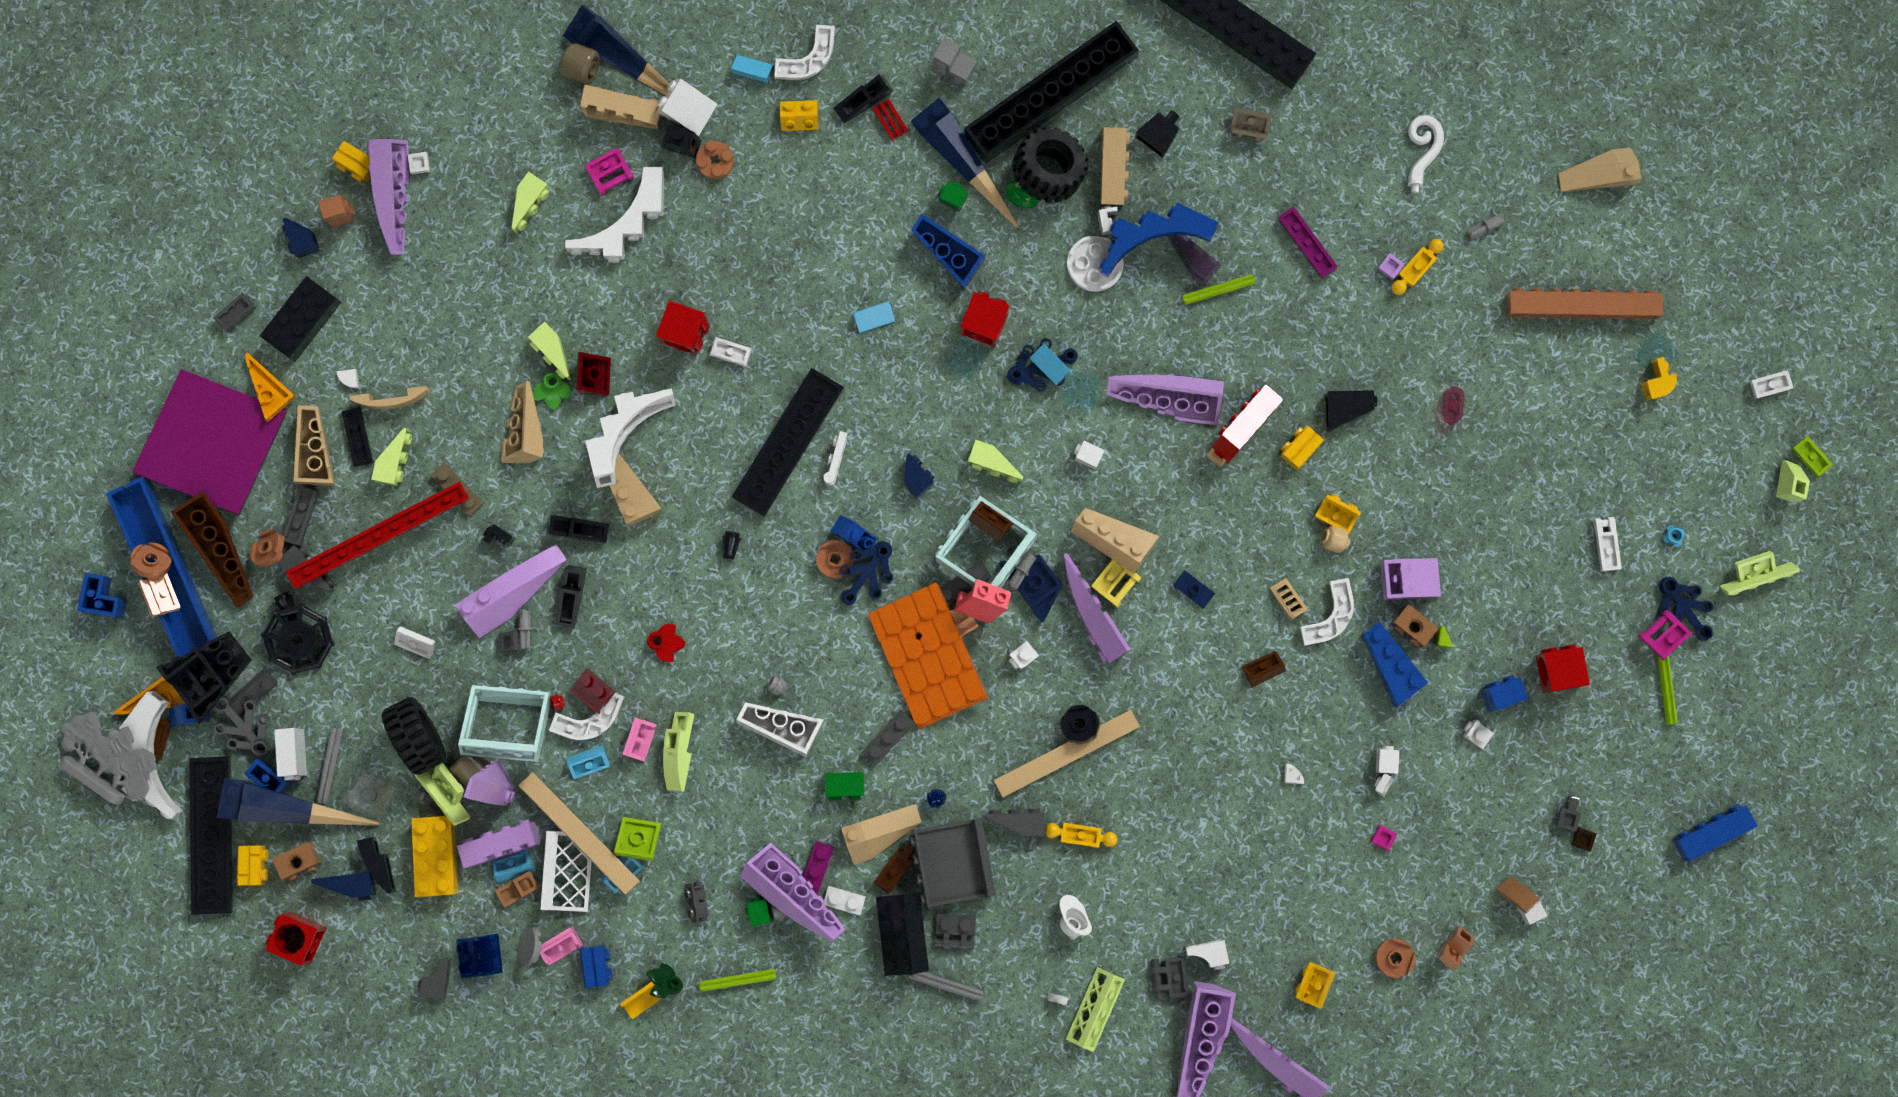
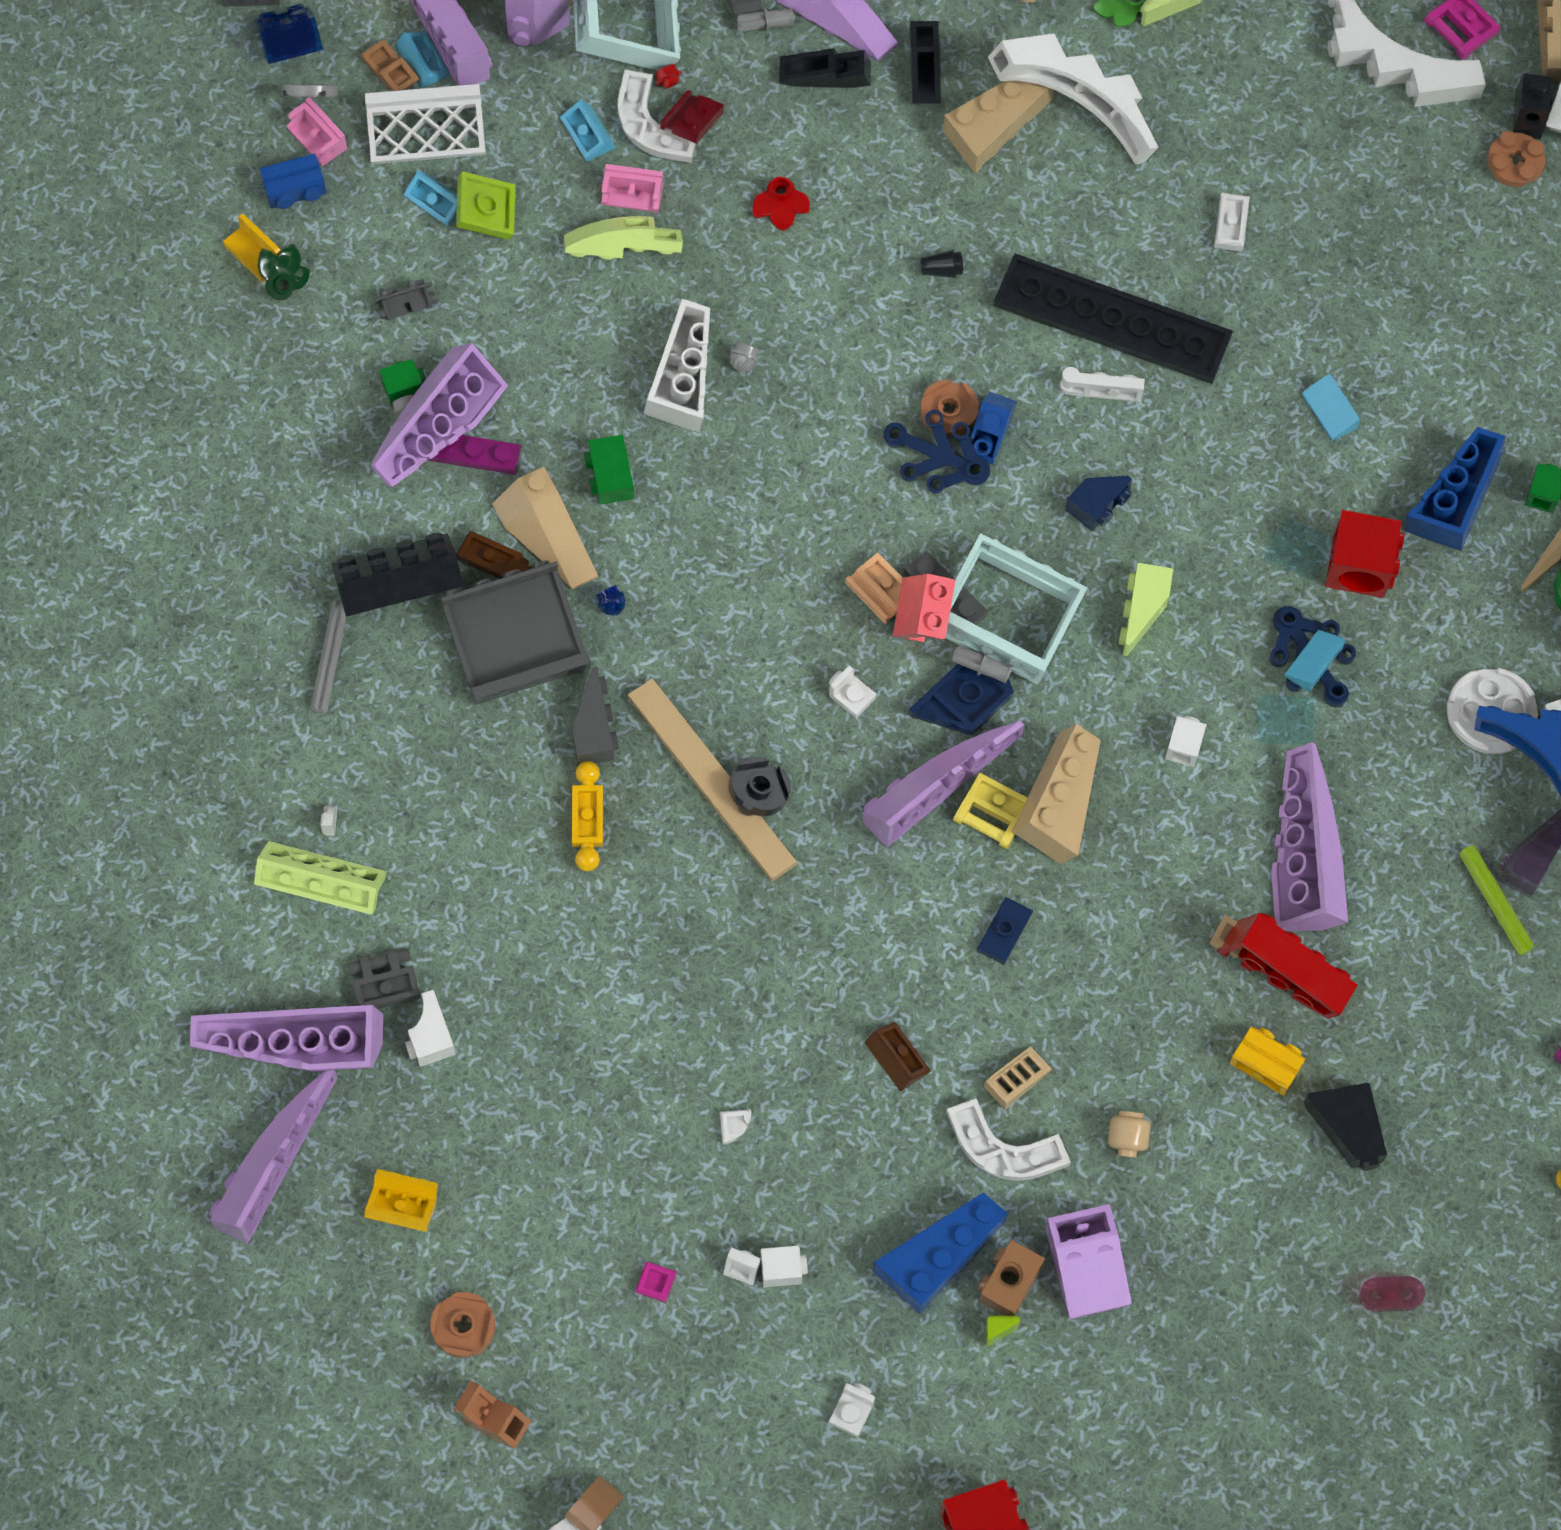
camera: 80 degrees right, 15 degrees down
tan tile [518,772,640,896] -> none
dark red slope [576,352,611,395] -> none
red brick [656,300,710,355] -> none
lime axle [699,969,777,992] -> none
white plate [824,886,866,915] -> none
dark grey plate [861,710,915,766] -> none
orange piece [868,582,989,729] -> none
dark grey plate [935,913,976,951] -> none
reddish brown slope [969,502,1013,542] -> none
white piece [1059,895,1092,940] -> none
yellow bracket [1314,494,1361,534] -> none
blue brick [1480,675,1529,712] -> none

